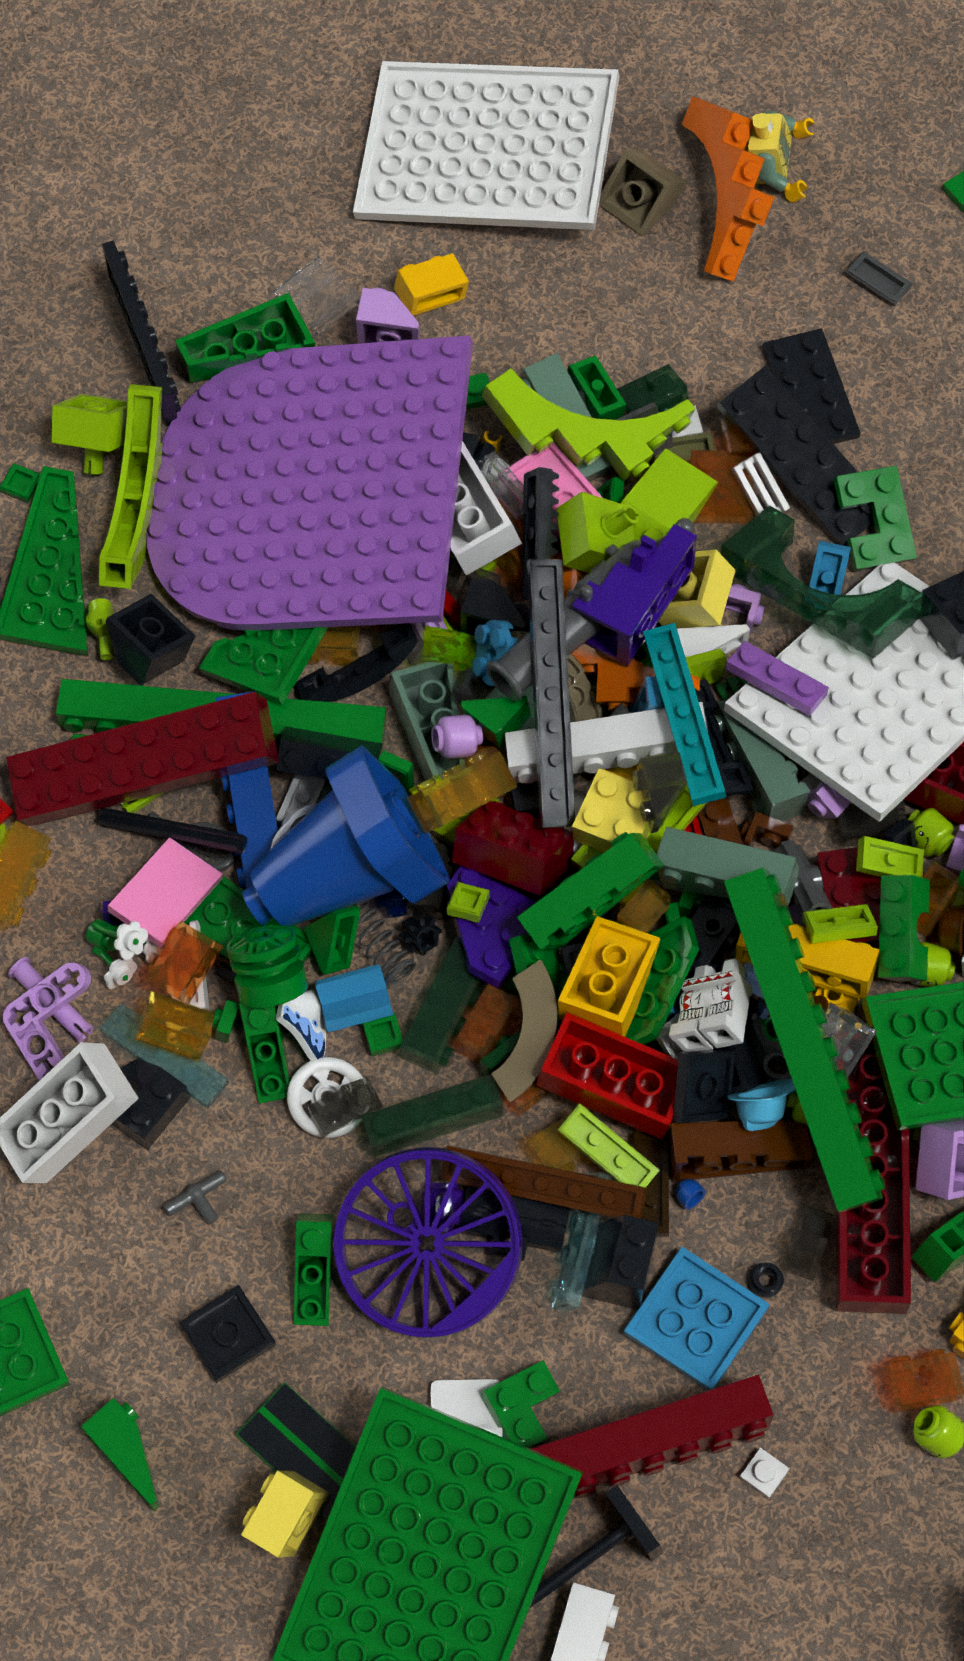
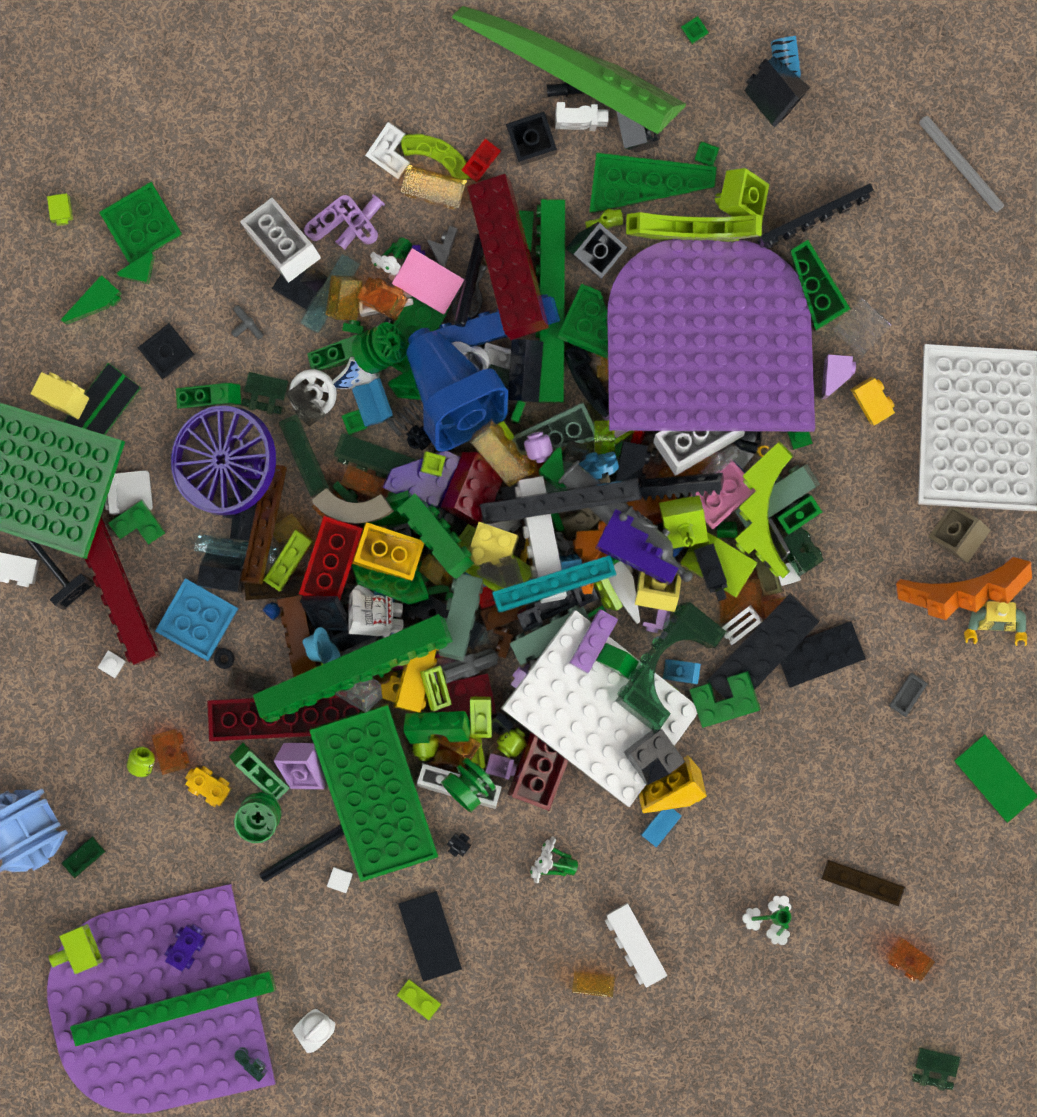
camera: 85 degrees right, 20 degrees up
none -> green slope [117,251,155,284]
none -> clear green plate [241,372,289,415]
none -> flat silver slope [428,226,458,268]
none -> green slope [596,643,639,680]
none -> black hinge [694,543,728,601]
none -> light grey axle [919,116,1004,212]

